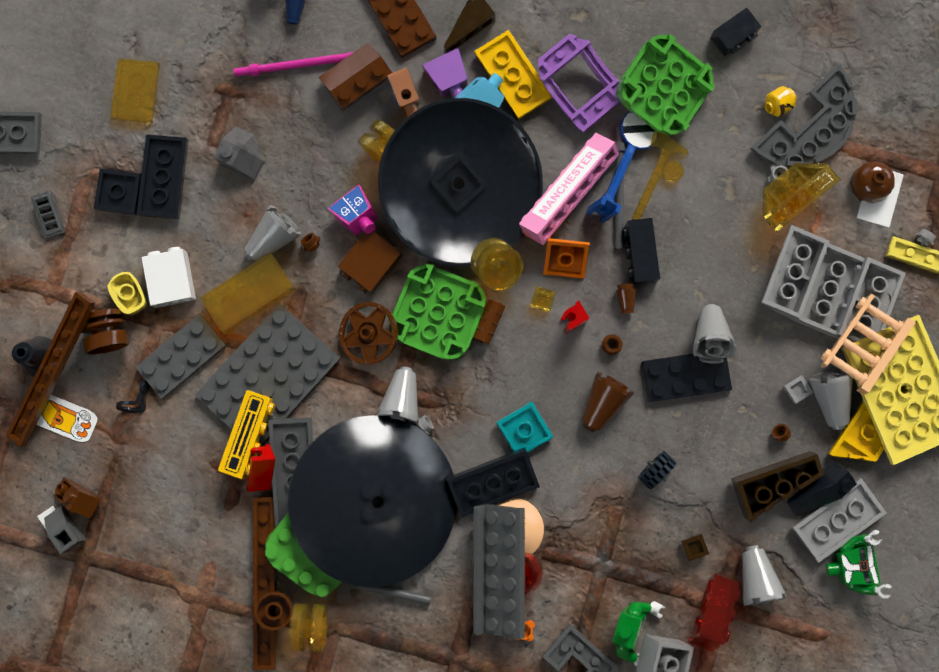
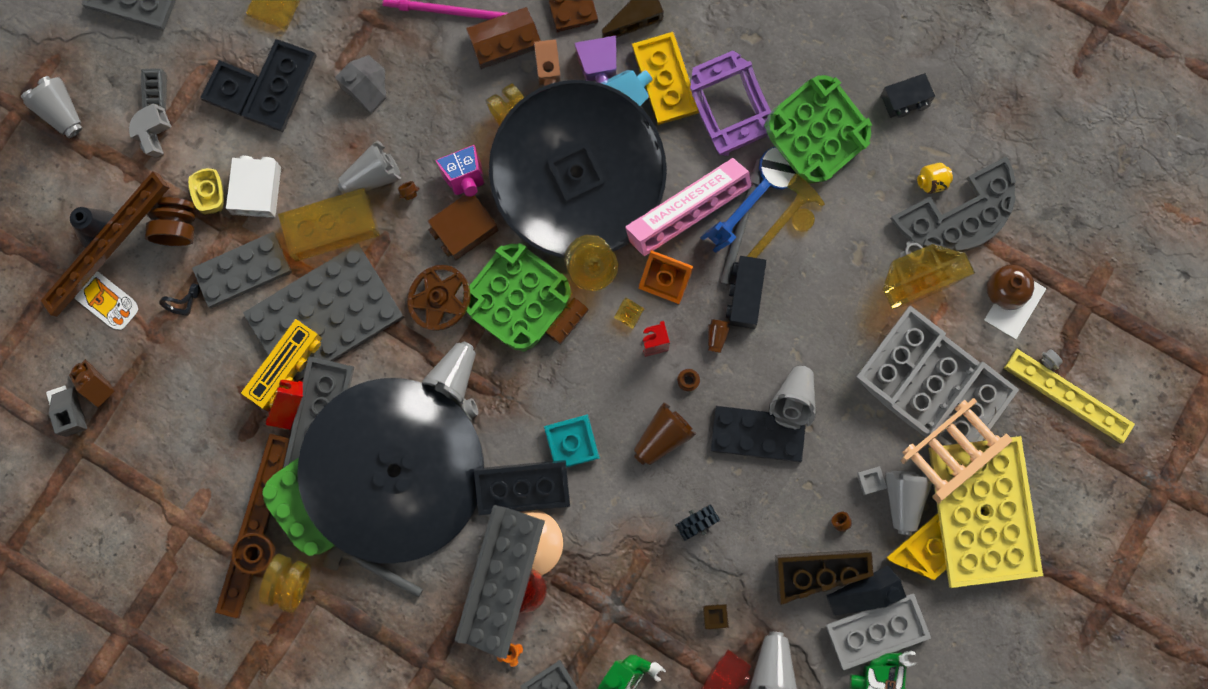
camera: 15 degrees right, 5 degrees down
none -> light grey brick [129,104,171,158]

